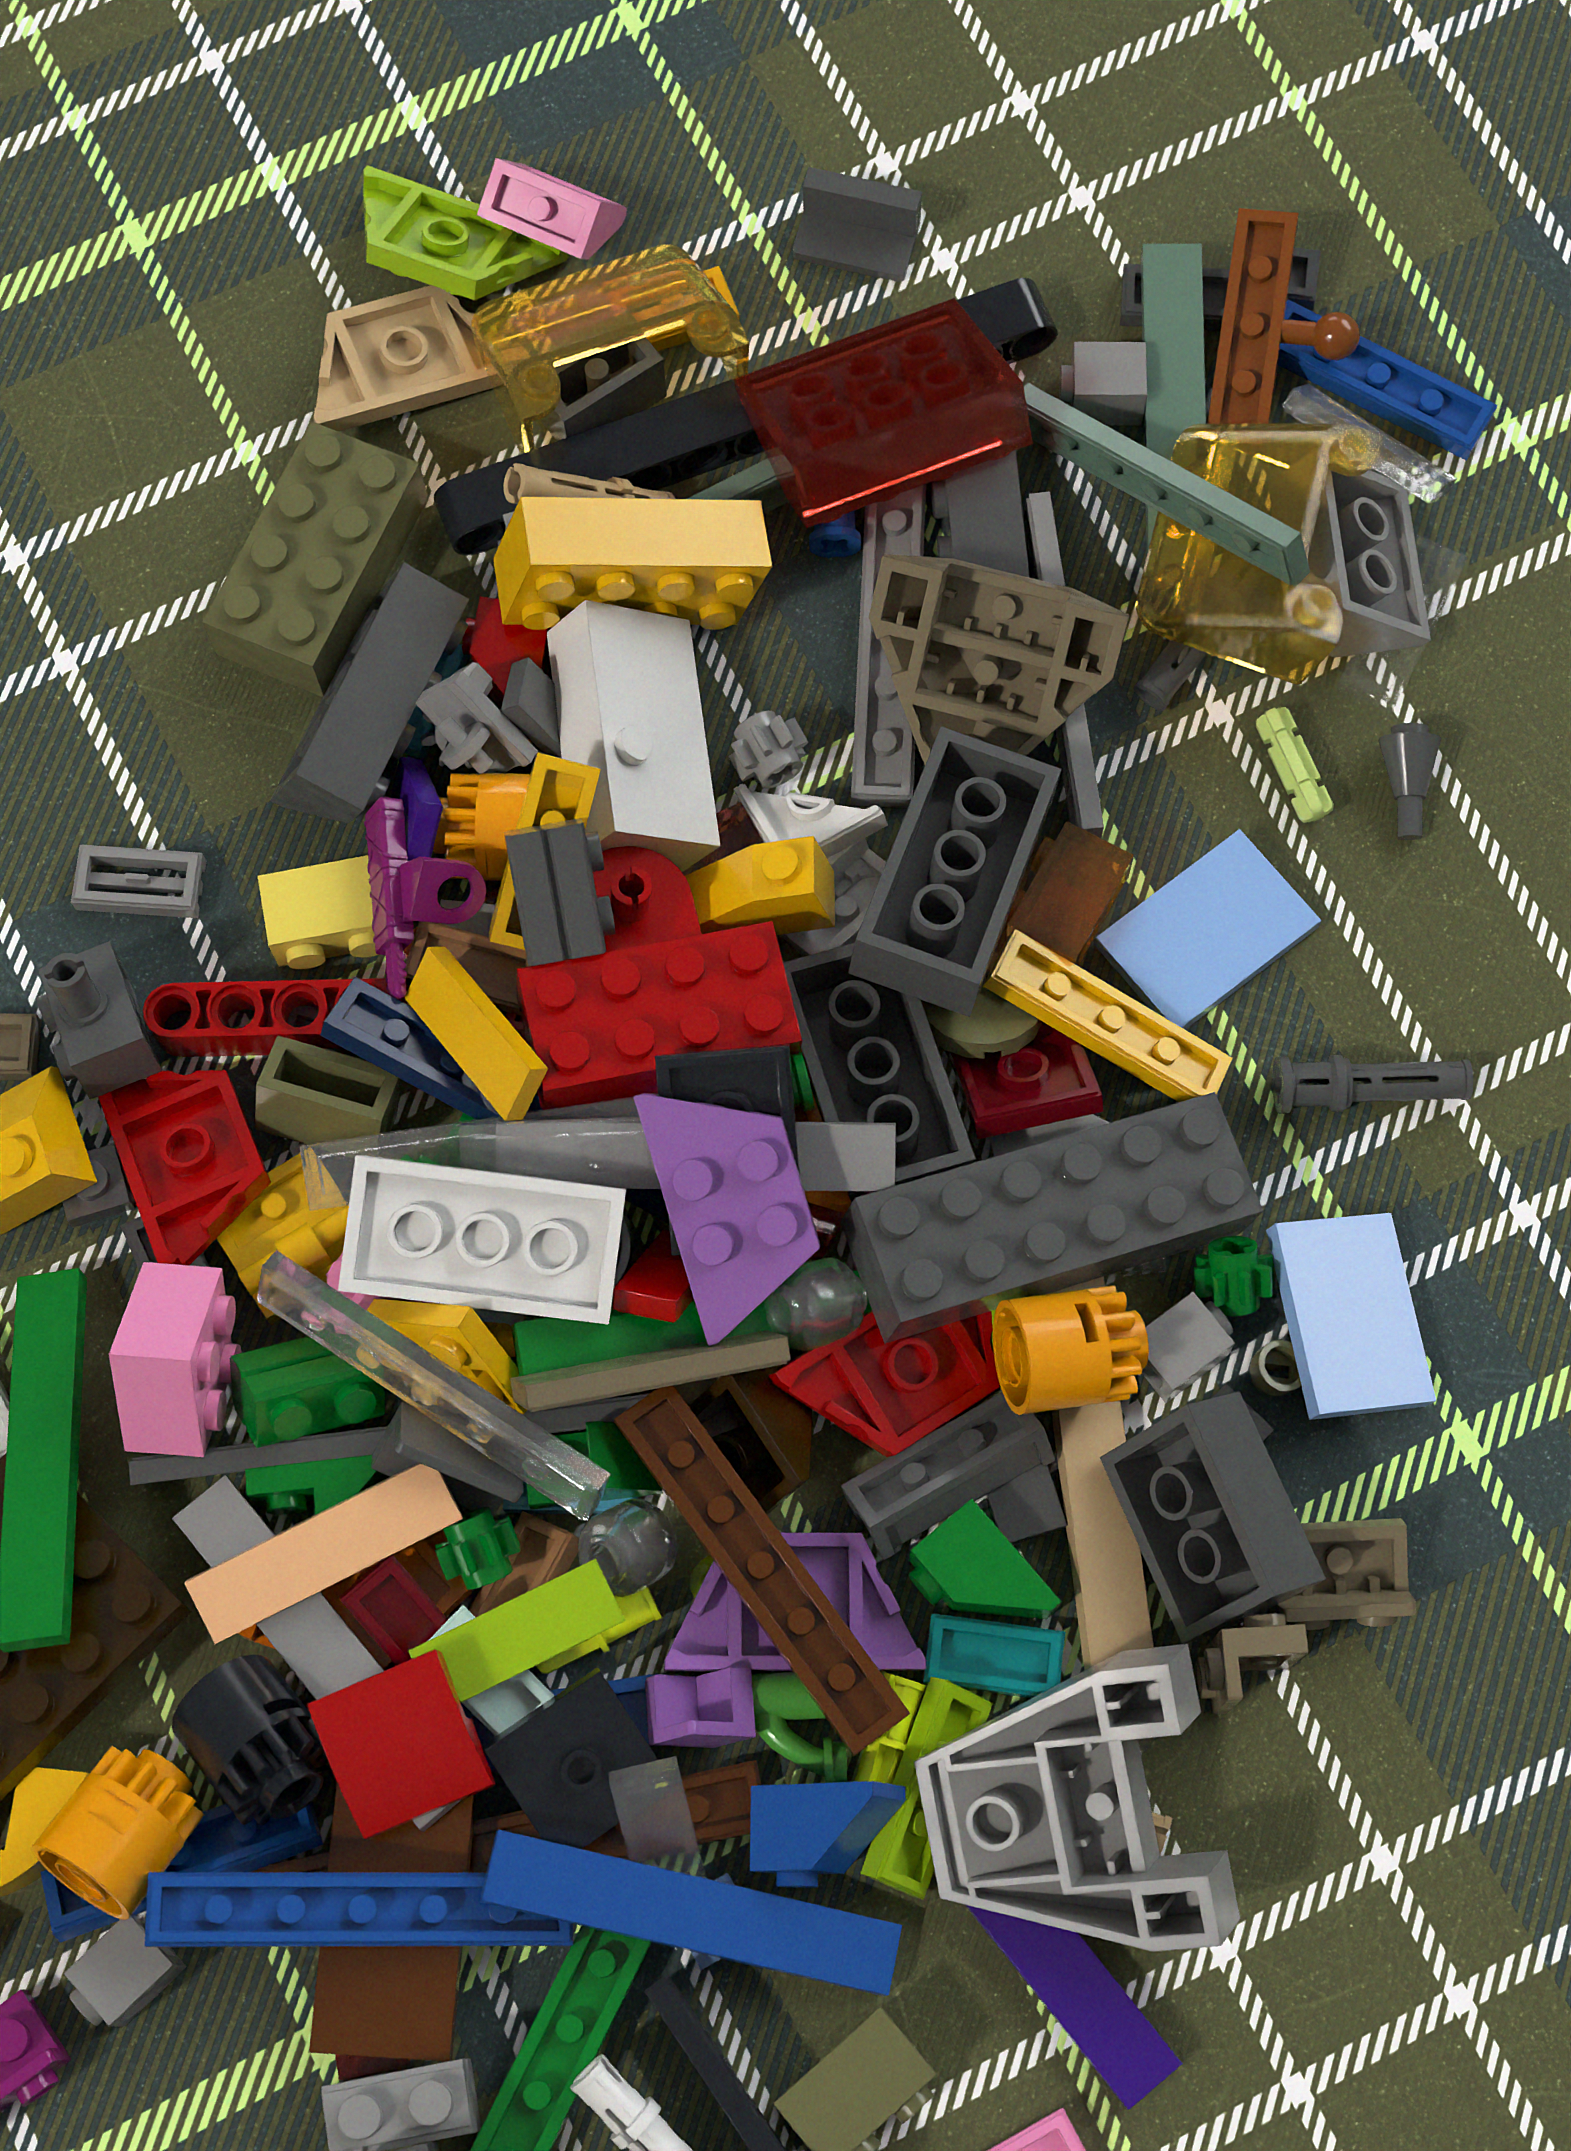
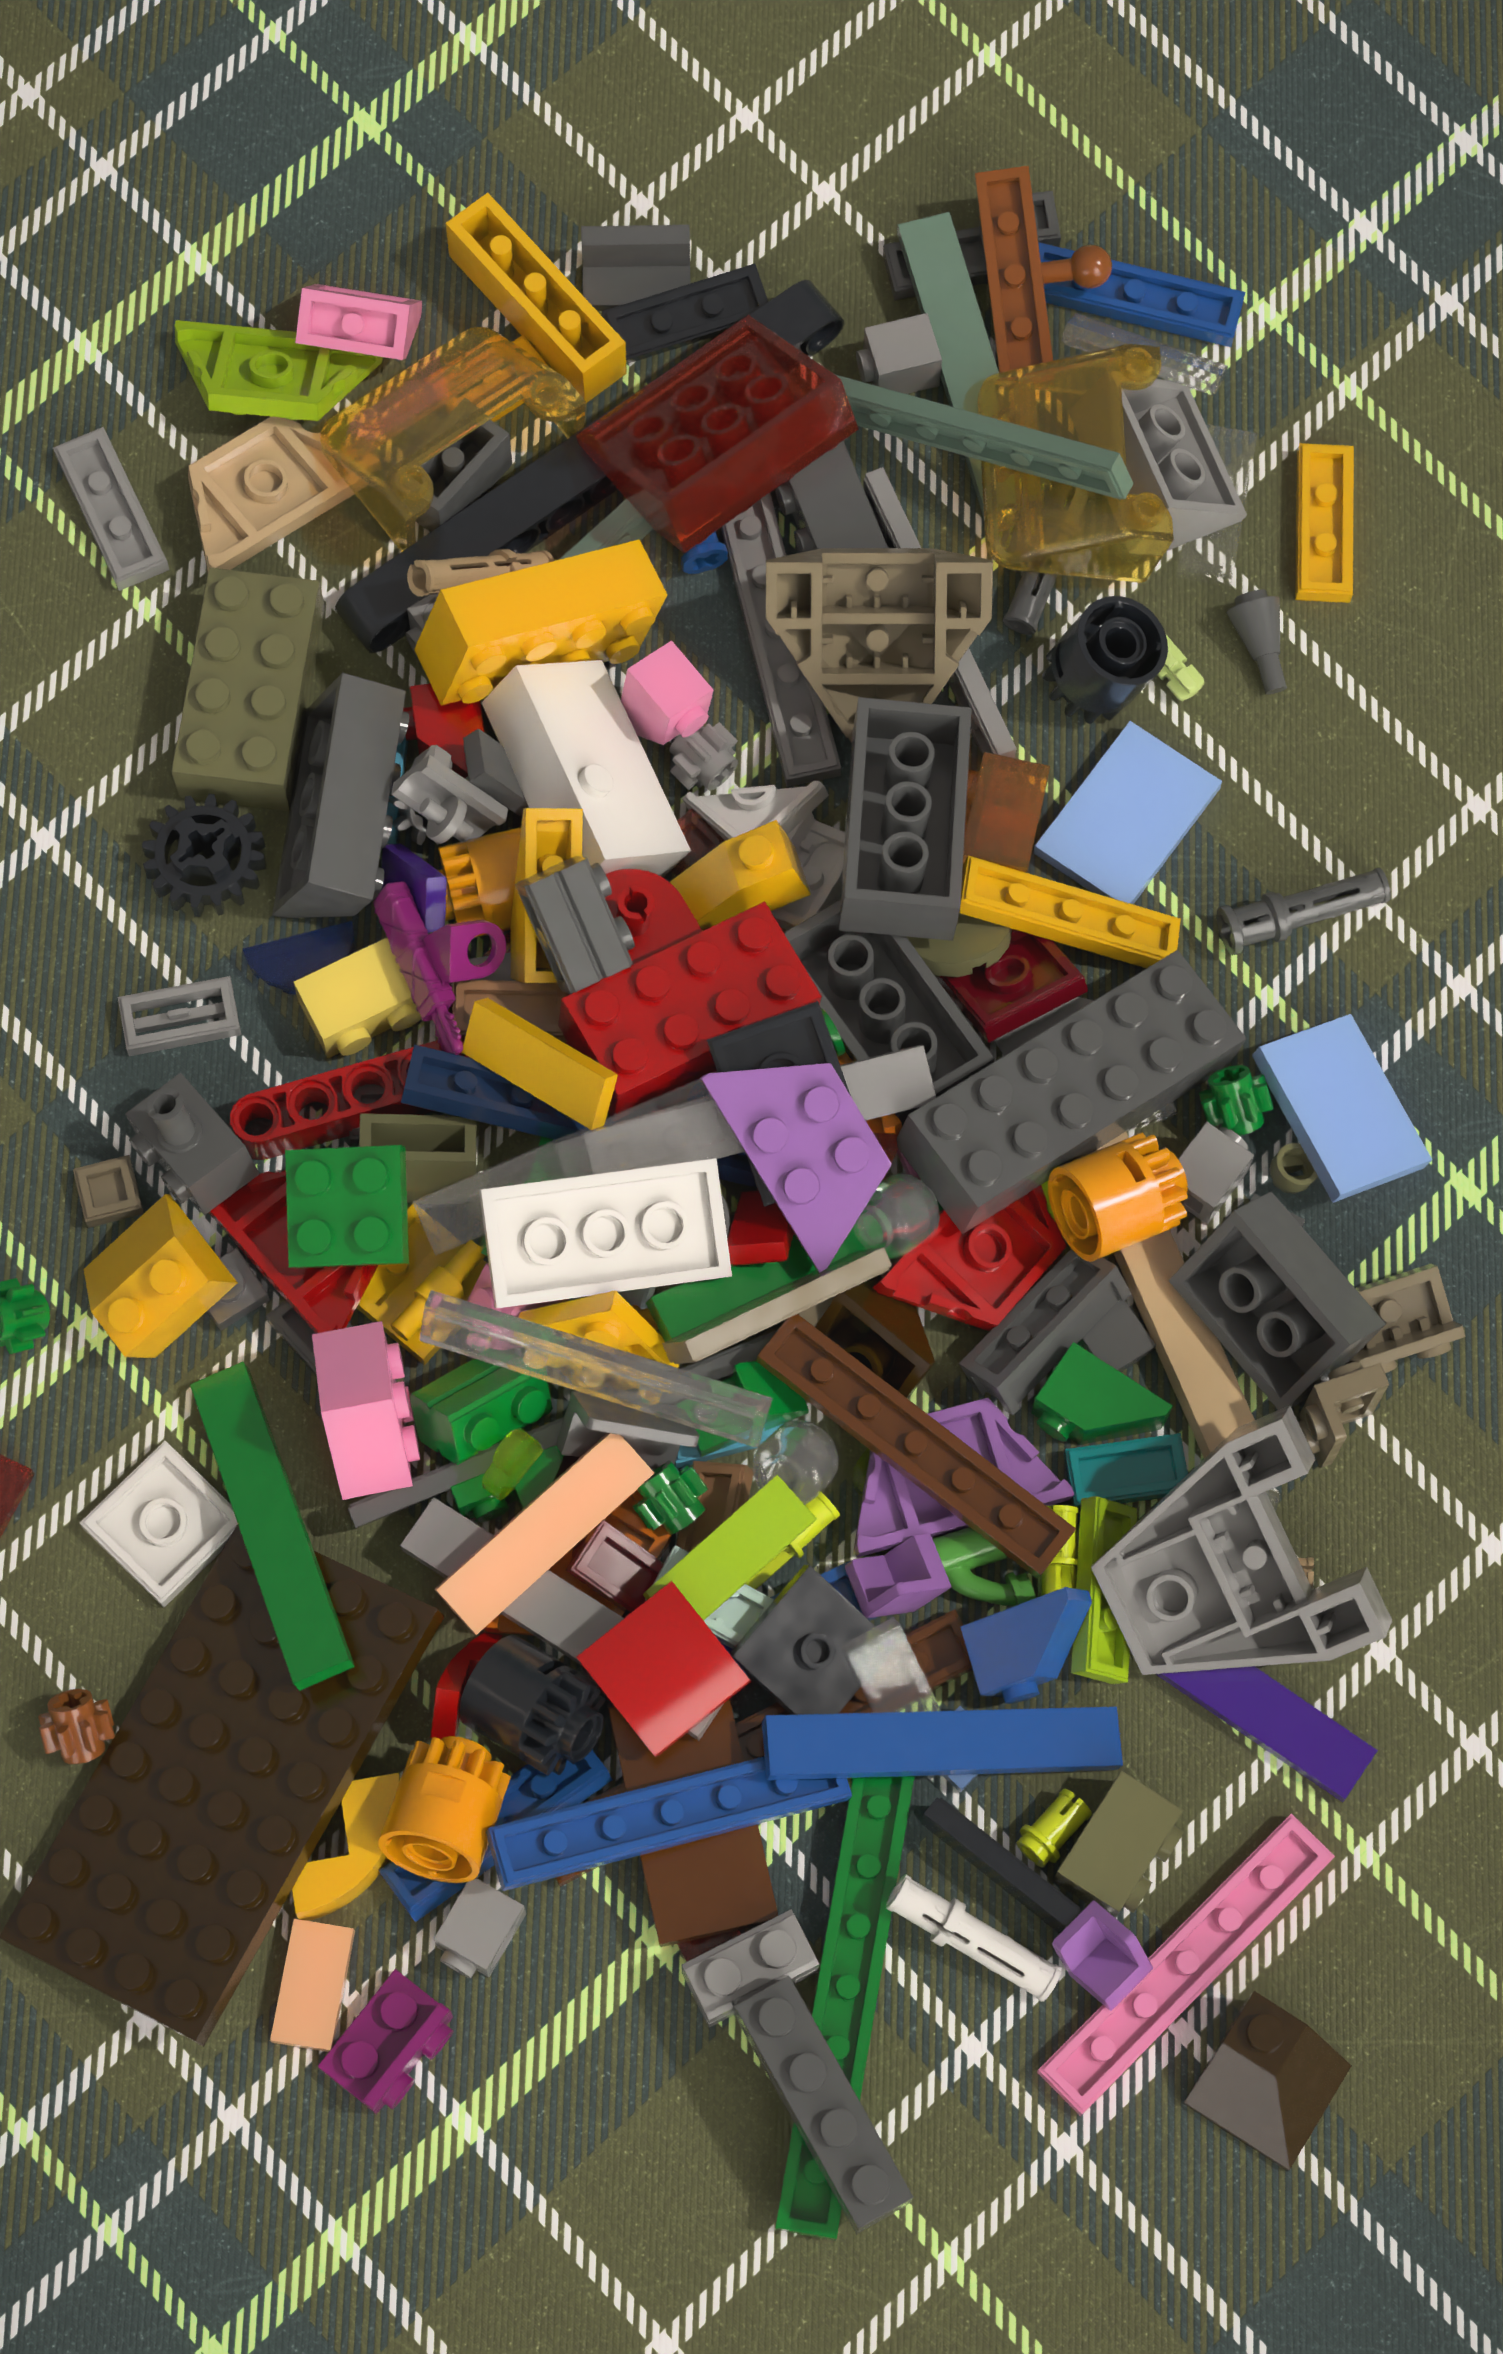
camera: 20 degrees left, 0 degrees up
none -> light grey tile [53,427,170,591]
none -> black gear [142,794,267,917]
none -> clear blue tile [242,921,355,995]
none -> green plate [285,1145,409,1268]
none -> red slope [431,1632,502,1739]
none -> yellow brick [445,193,627,404]
none -> clear neon green tile [482,1428,544,1500]
none -> black tile [601,263,768,364]
none -> bright pink slope [621,640,714,745]
none -> neon yellow pin [1016,1789,1092,1867]
none -> black gear [1042,596,1168,724]
none -> yellow tile [1295,443,1354,603]

